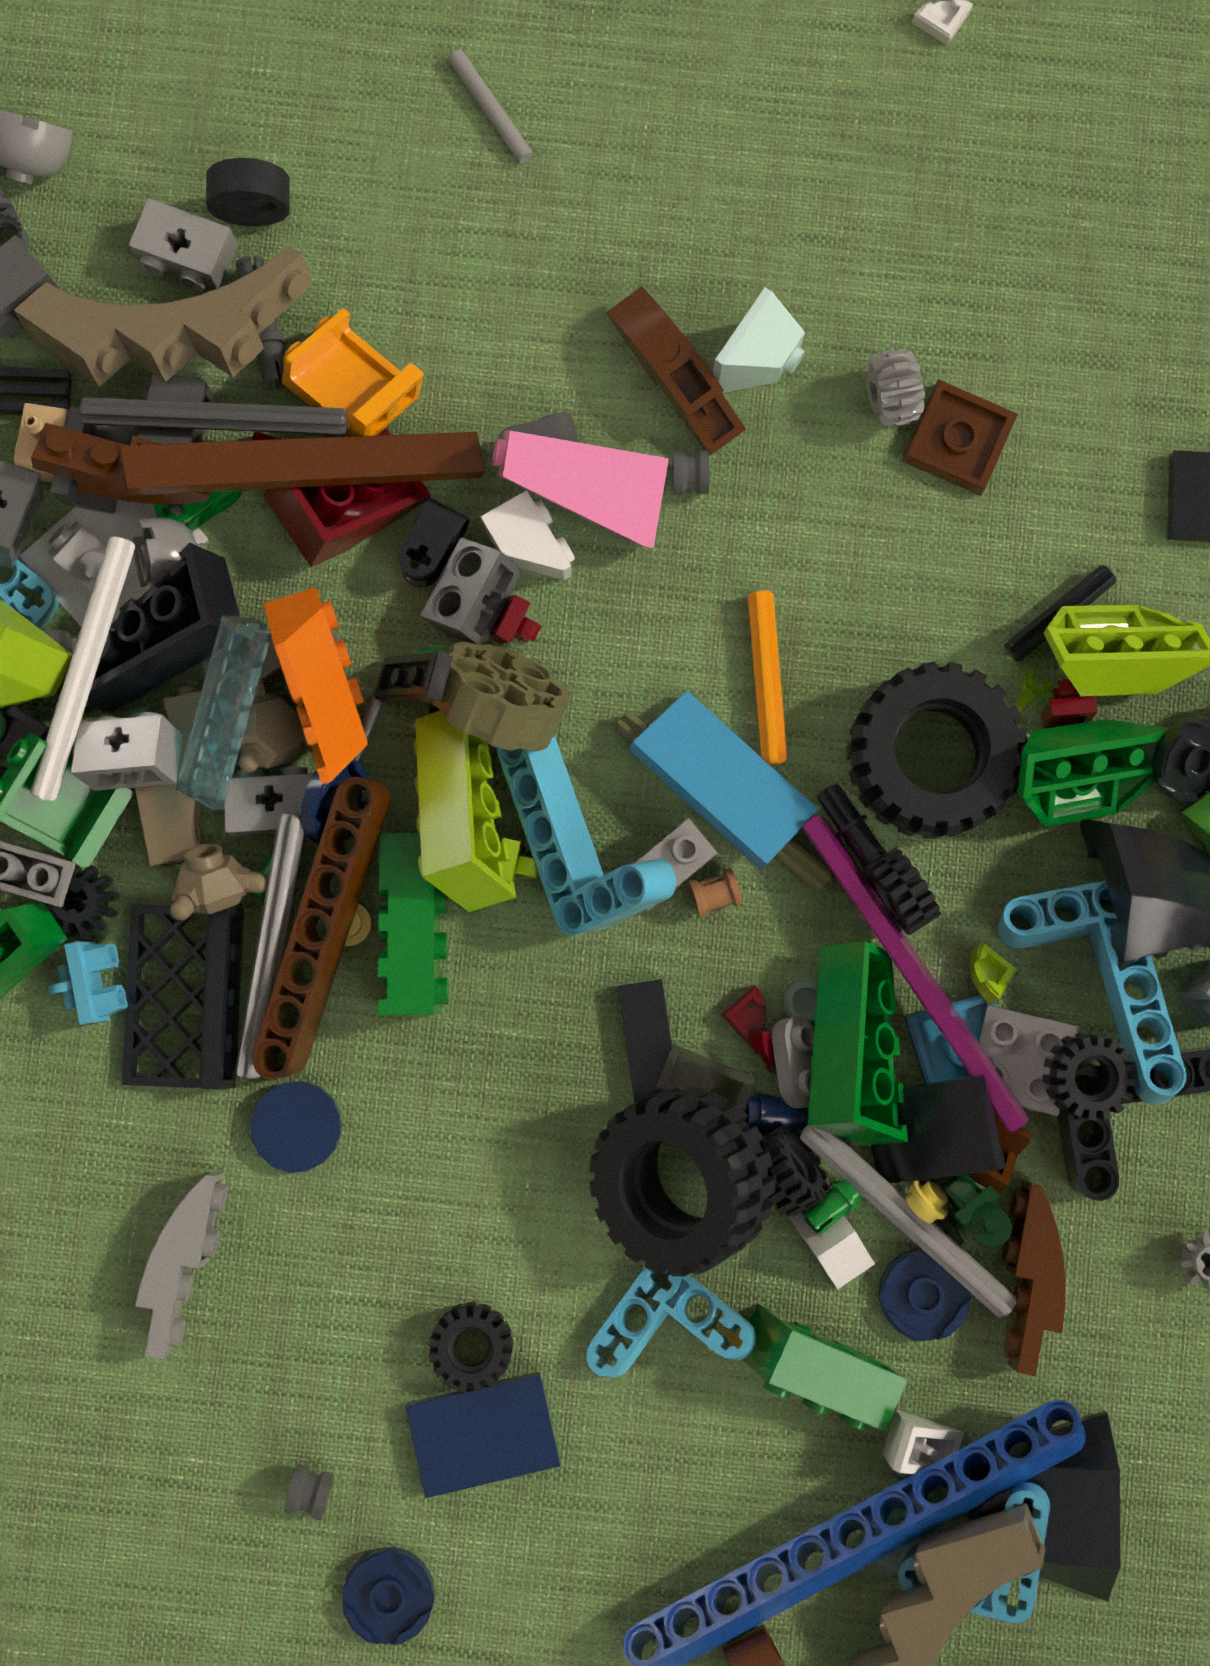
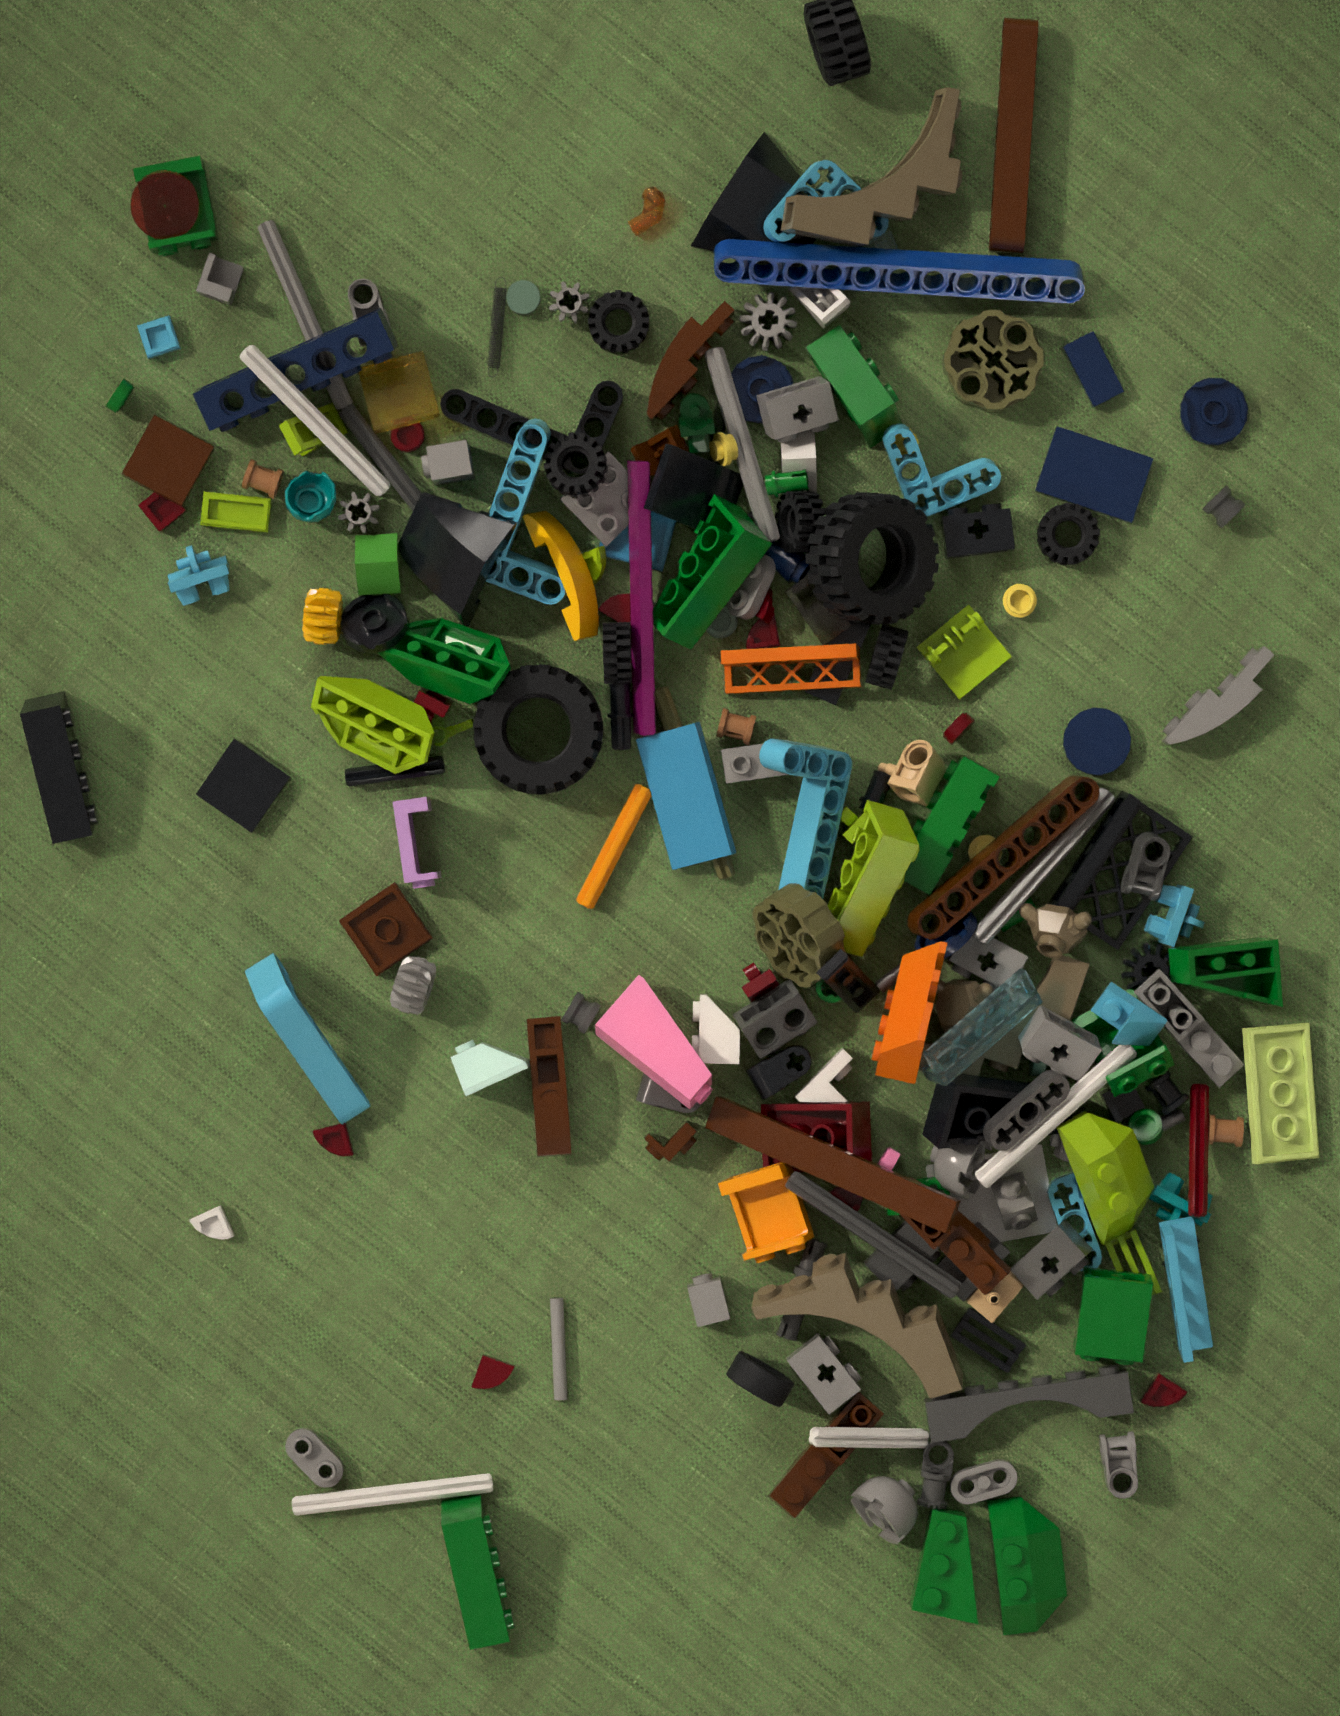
camera: 145 degrees left, 5 degrees up
none -> medium azure beam [245,953,371,1125]
none -> dark red tile [313,1123,354,1156]
none -> lavender panel [393,797,442,889]
none -> dark red tile [471,1354,515,1389]
none -> yellow slope [522,511,599,641]
none -> black tyre [588,290,649,354]
none -> dark red tile [598,593,631,622]
none -> clear orange arm [627,186,665,236]
none -> reddish brown bracket [644,1121,697,1162]
none -> light grey brick [687,1273,730,1327]
none -> orange fence [721,643,861,694]
none -> light grey gear [739,292,797,351]
none -> light grey brick [756,376,839,442]
none -> reddish brown slope [768,1392,884,1519]
none -> white slope [795,1048,853,1102]
none -> white axle [808,1427,930,1448]
none -> black pin [859,770,891,810]
none -> black tyre [865,624,909,690]
none -> bright pink tile [877,1146,901,1170]
none -> tan piece [878,740,946,806]
none -> lime hinge [916,604,1012,700]
none -> black brick [941,503,1015,559]
none -> olive connector [943,310,1044,412]
none -> dark red tile [943,712,975,745]
none -> flat silver beam [983,1070,1070,1151]
none -> light yellow plate [1003,584,1037,618]
none -> dark blue tile [1062,331,1124,408]
none -> medium azure slope [1091,982,1168,1046]
none -> dark grey piece [1121,832,1170,901]

